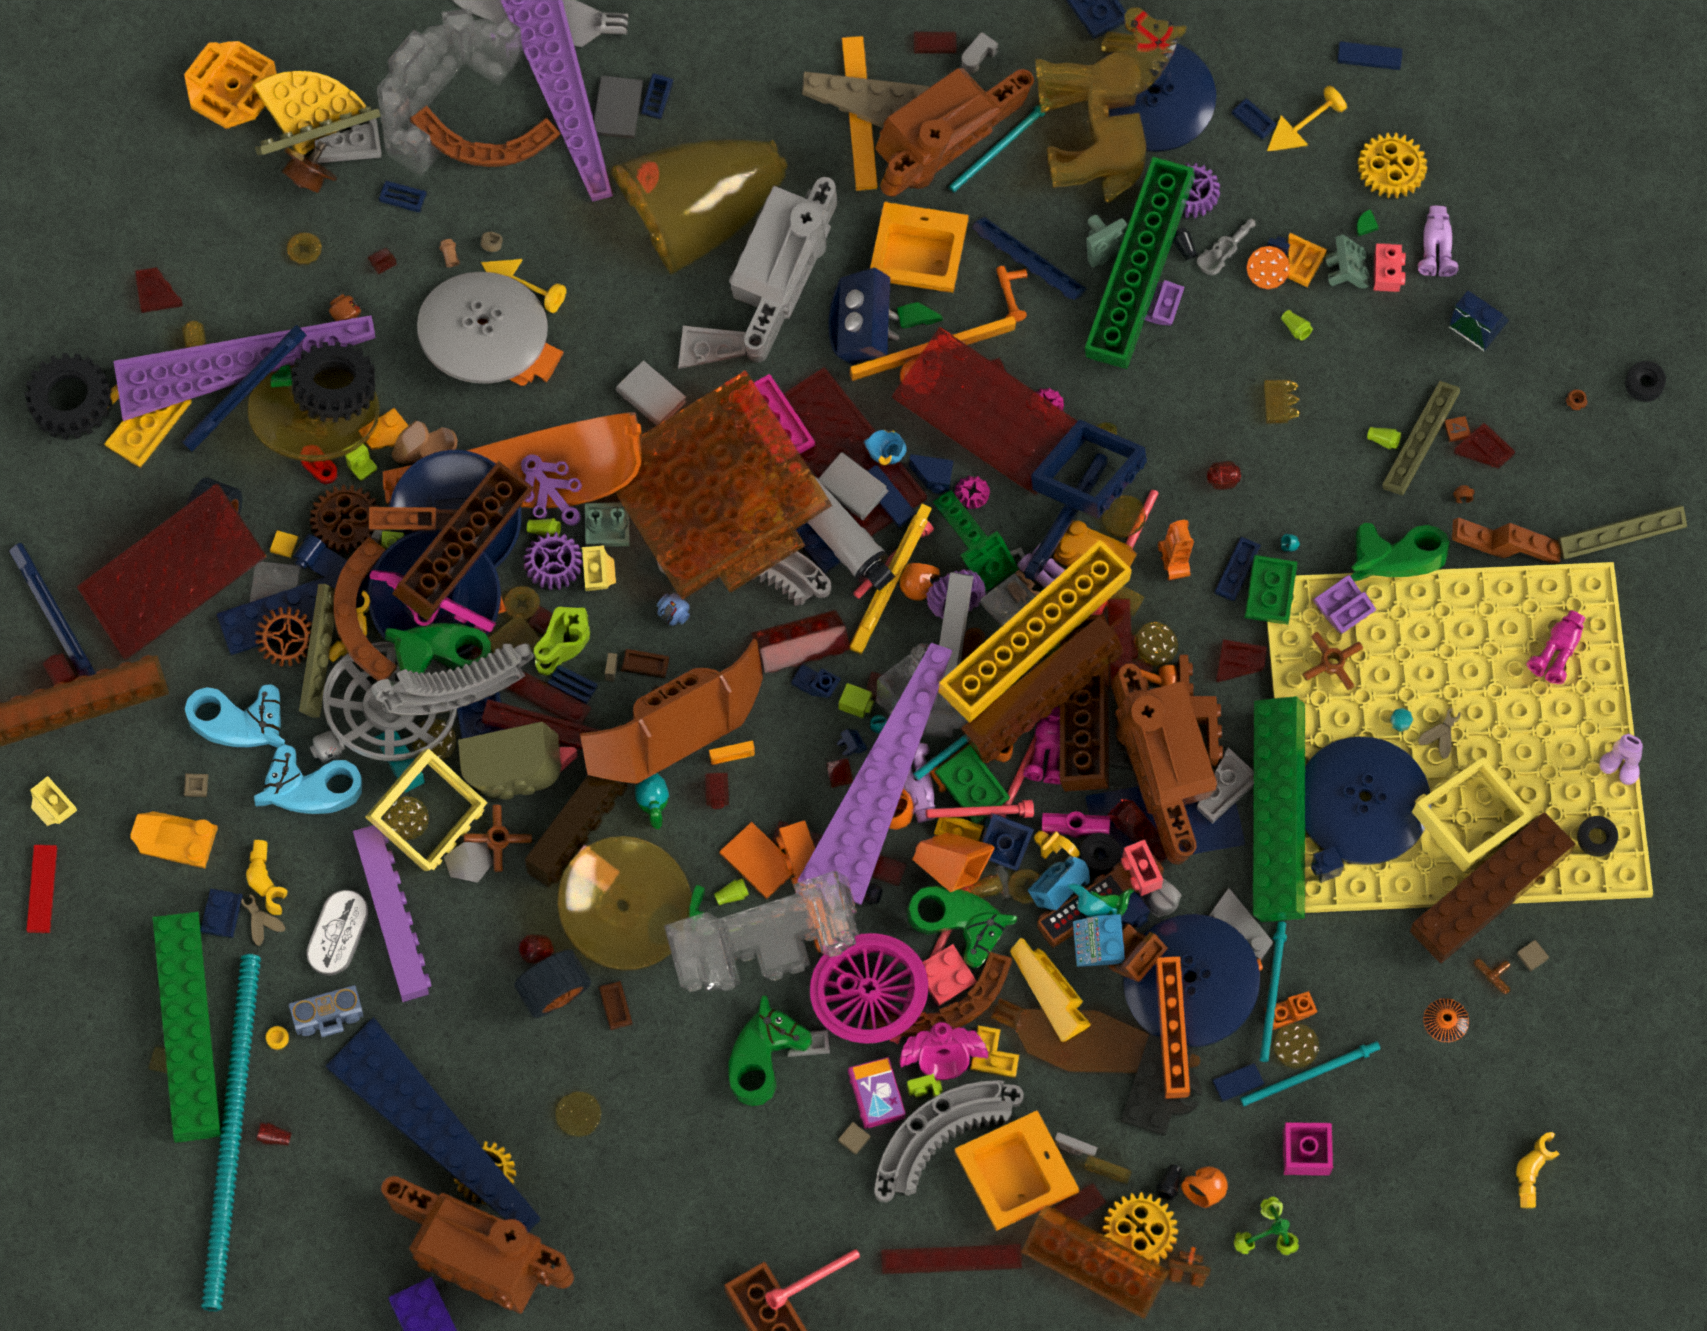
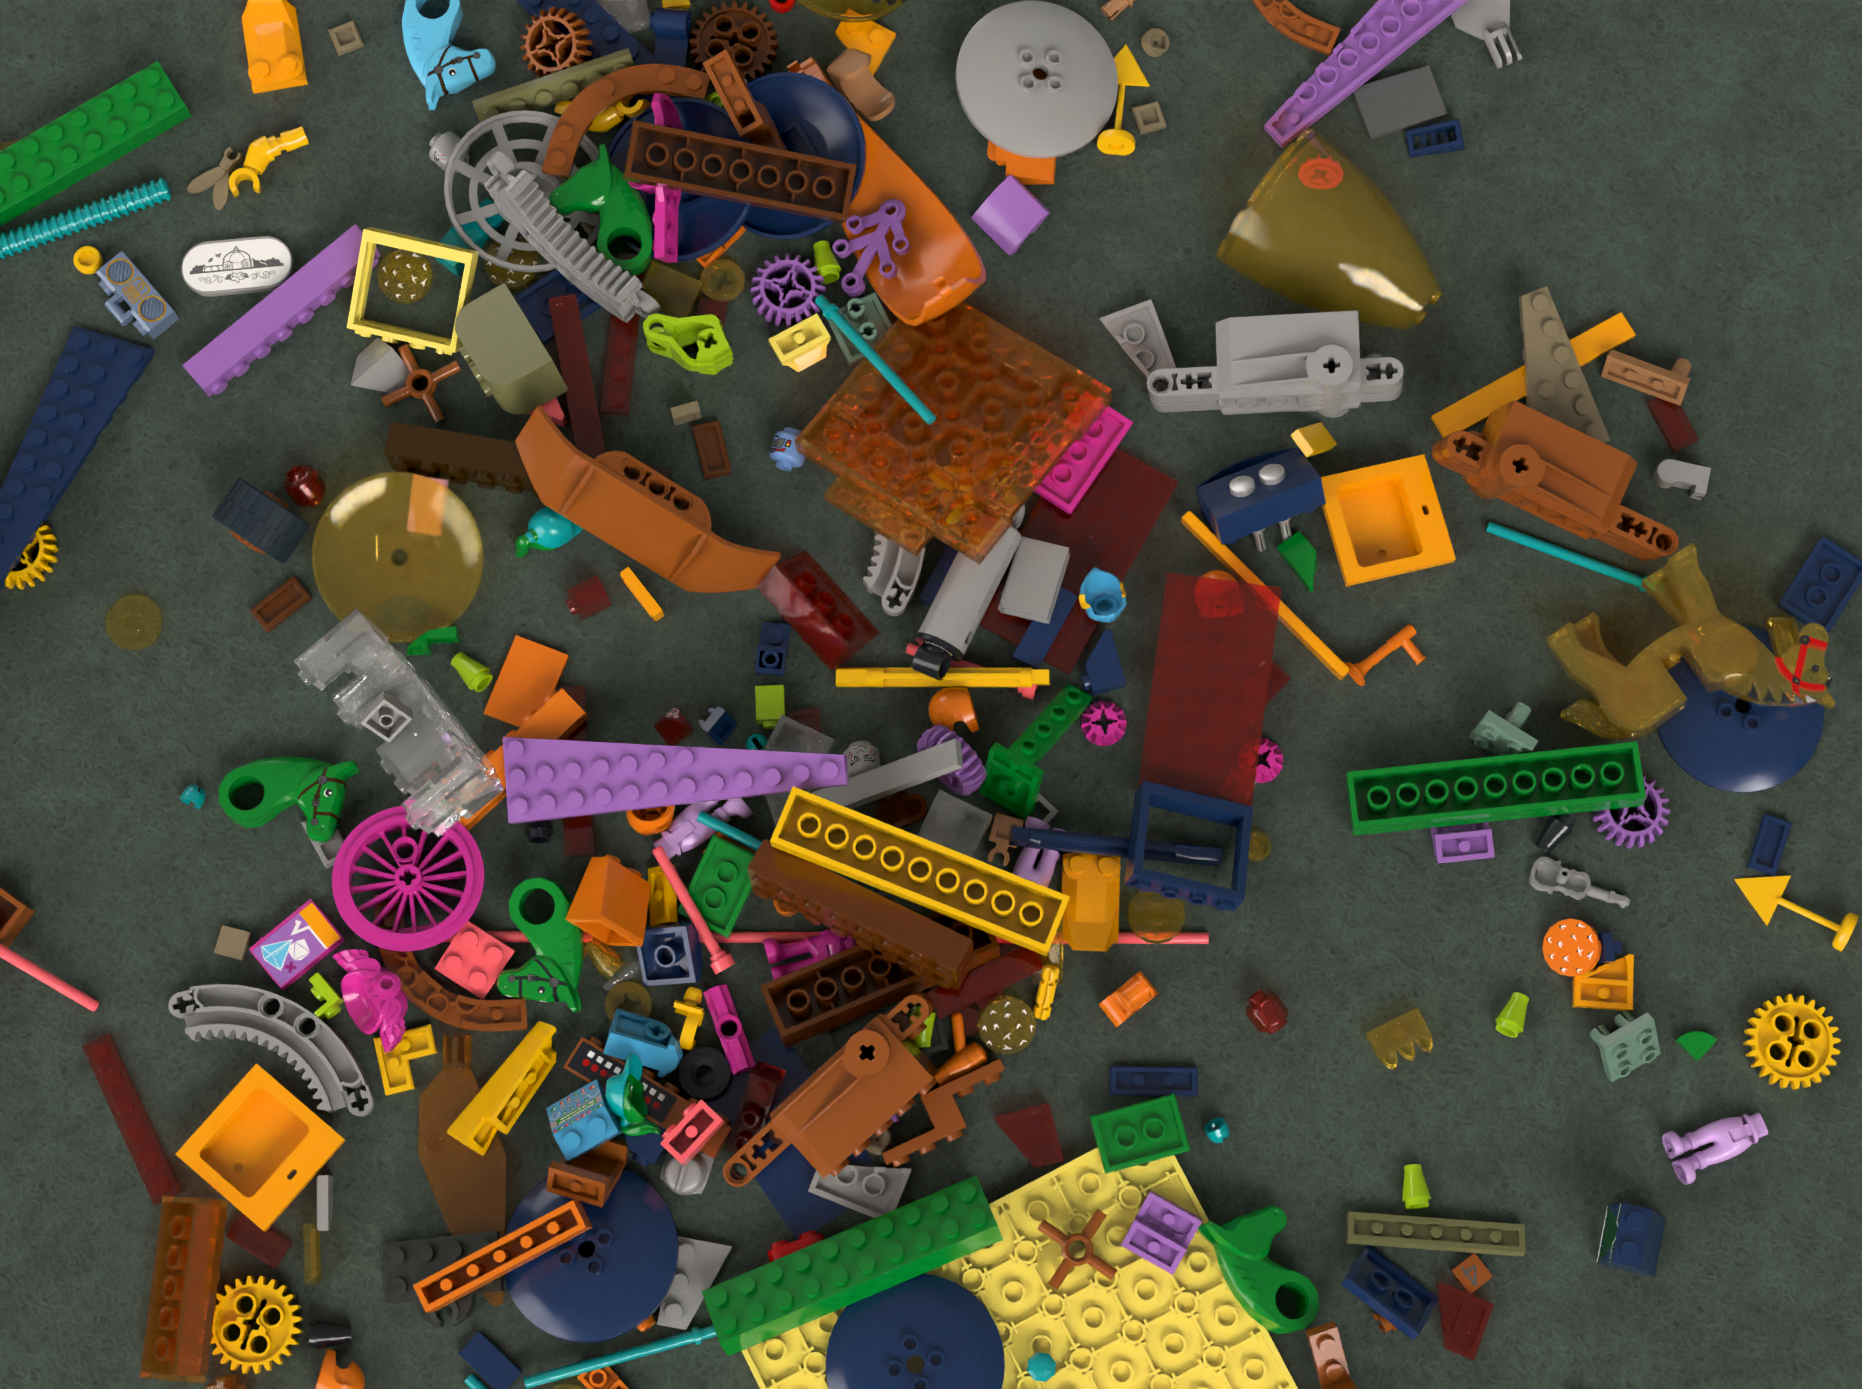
camera: 65 degrees right, 10 degrees up
dark blue plate [201,888,243,938] -> none
medium azure animal [254,744,362,814] -> none
lime bracket [345,443,377,481] -> none
dark blue tile [548,665,597,705] -> none
light grey piece [616,360,686,428] -> none
dark blue plate [972,217,1087,300] -> none
dark blue brick [1311,846,1344,883] -> none
coral brick [1373,243,1406,292] -> none
none -> teal hinge [180,785,206,809]
none -> light grey piece [361,690,412,743]
none -> red plate [767,1230,825,1262]
none -> teal bar [815,295,936,425]
none -> medium lavender slope [971,174,1050,256]
none -> yellow axle [1033,964,1059,1020]
none -> dark tan tile [1132,101,1166,135]
none -> yellow tile [1291,422,1337,457]
none -> dark blue plate [1341,1245,1438,1340]
none -> medium nougat piece [1601,349,1691,406]

